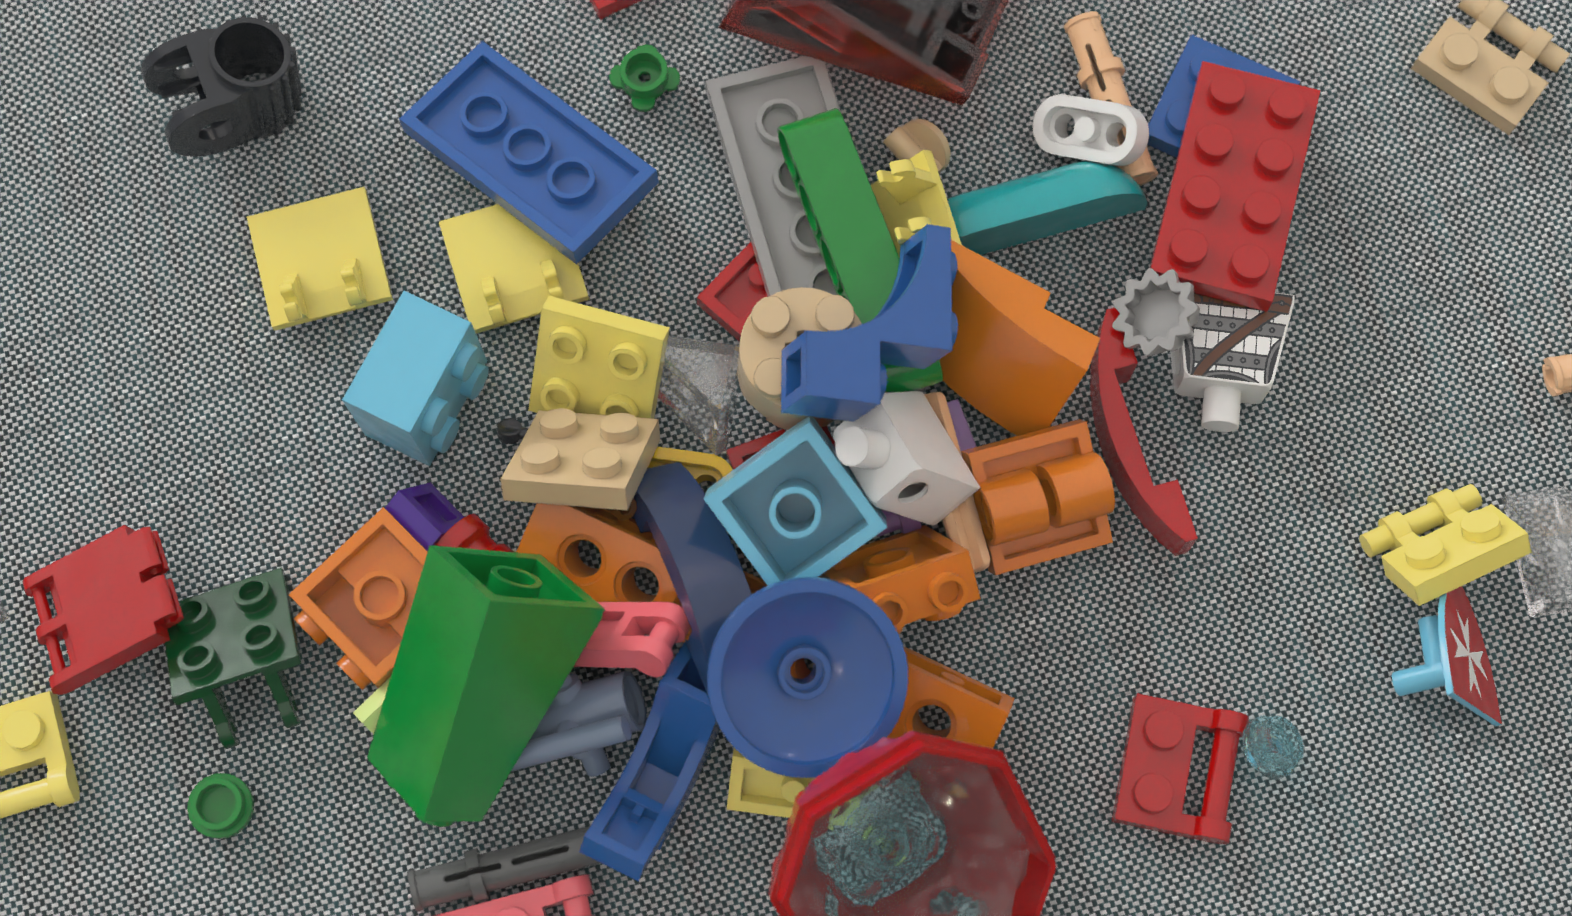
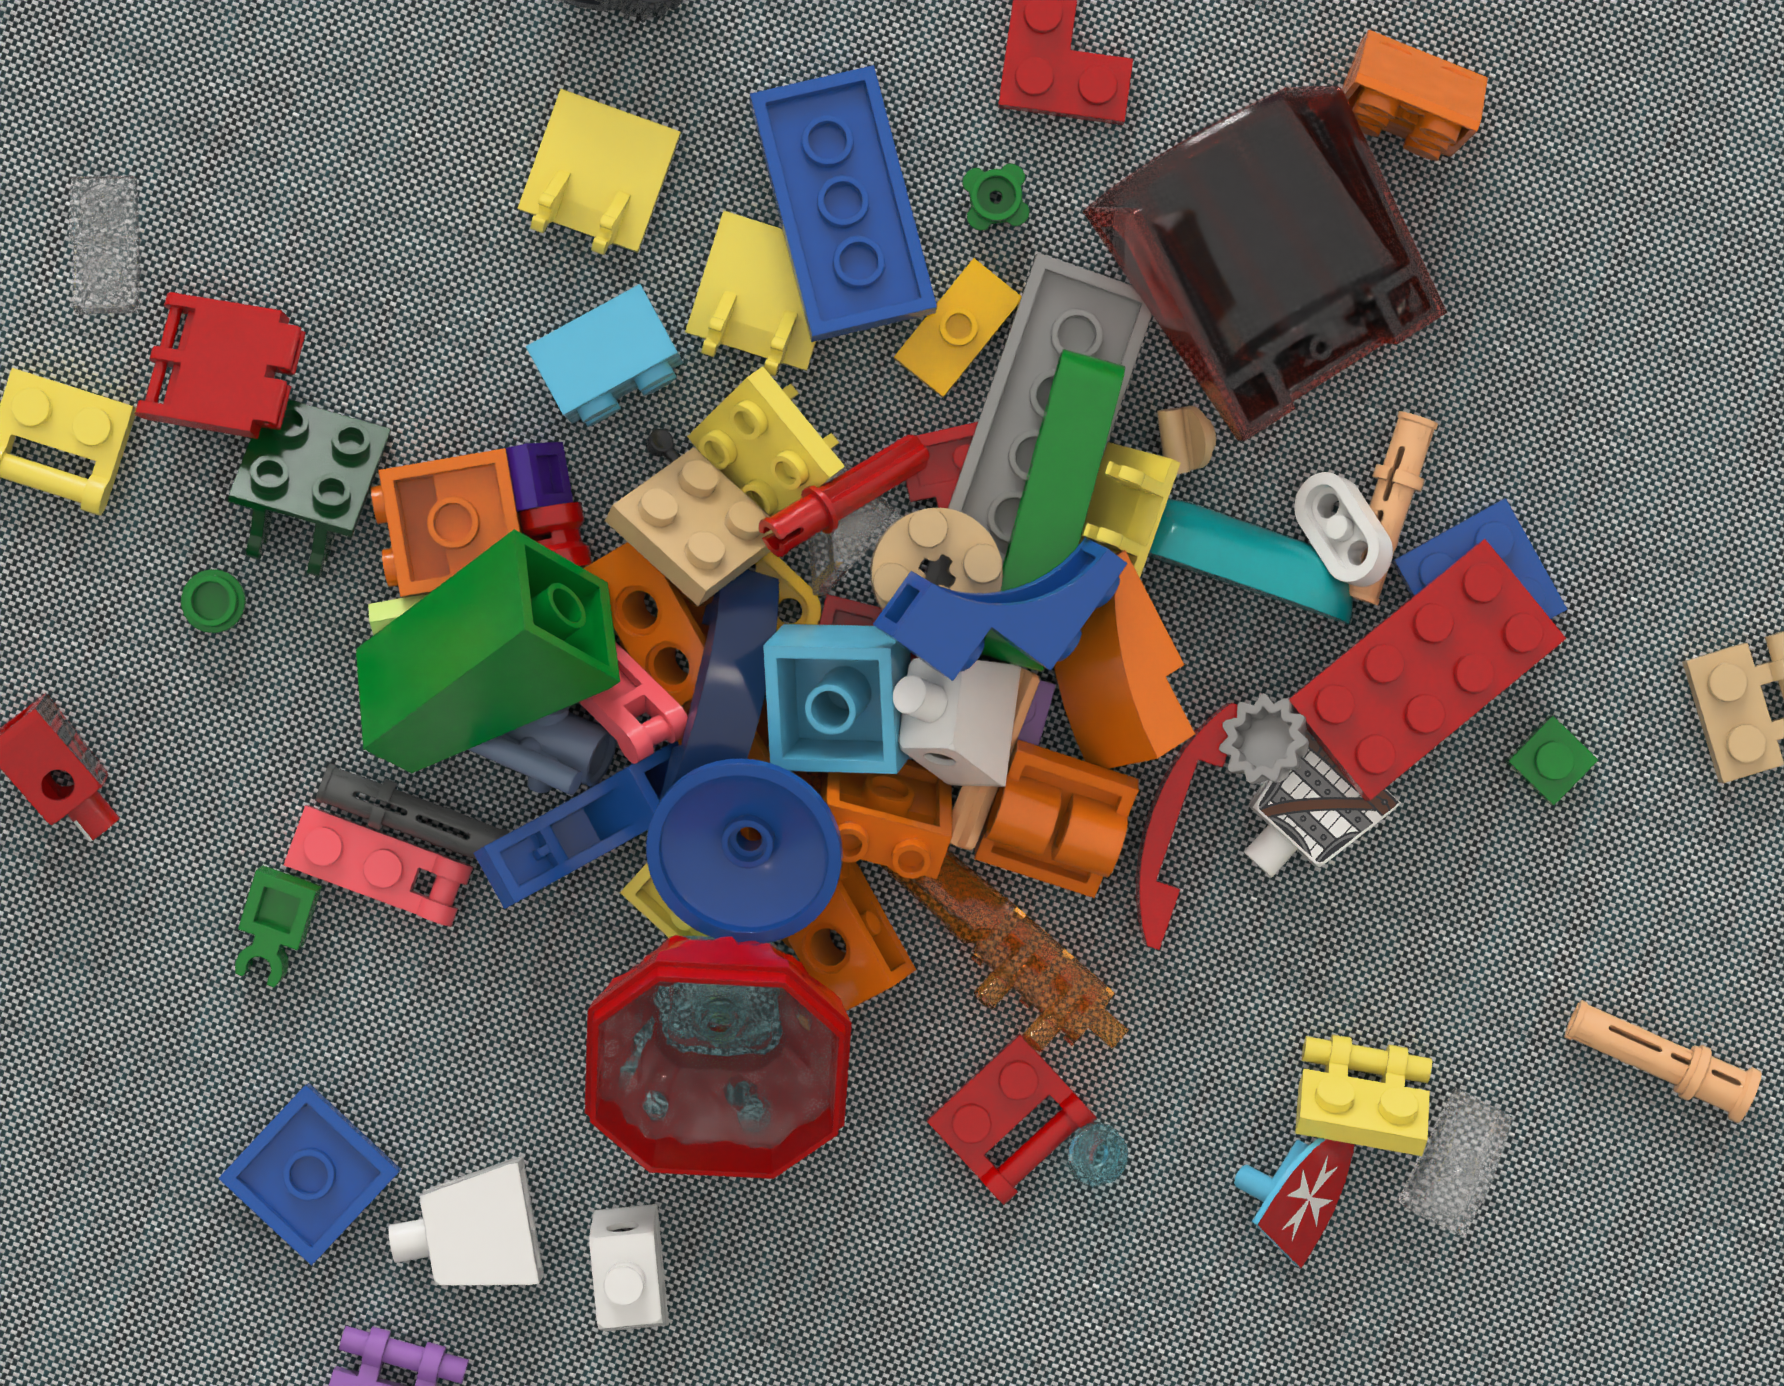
camera: 35 degrees right, 15 degrees up
none -> red axle [758,435,930,557]
none -> clear orange piece [806,771,1129,1052]
none -> yellow plate [894,258,1022,398]
none -> green plate [1505,715,1598,805]

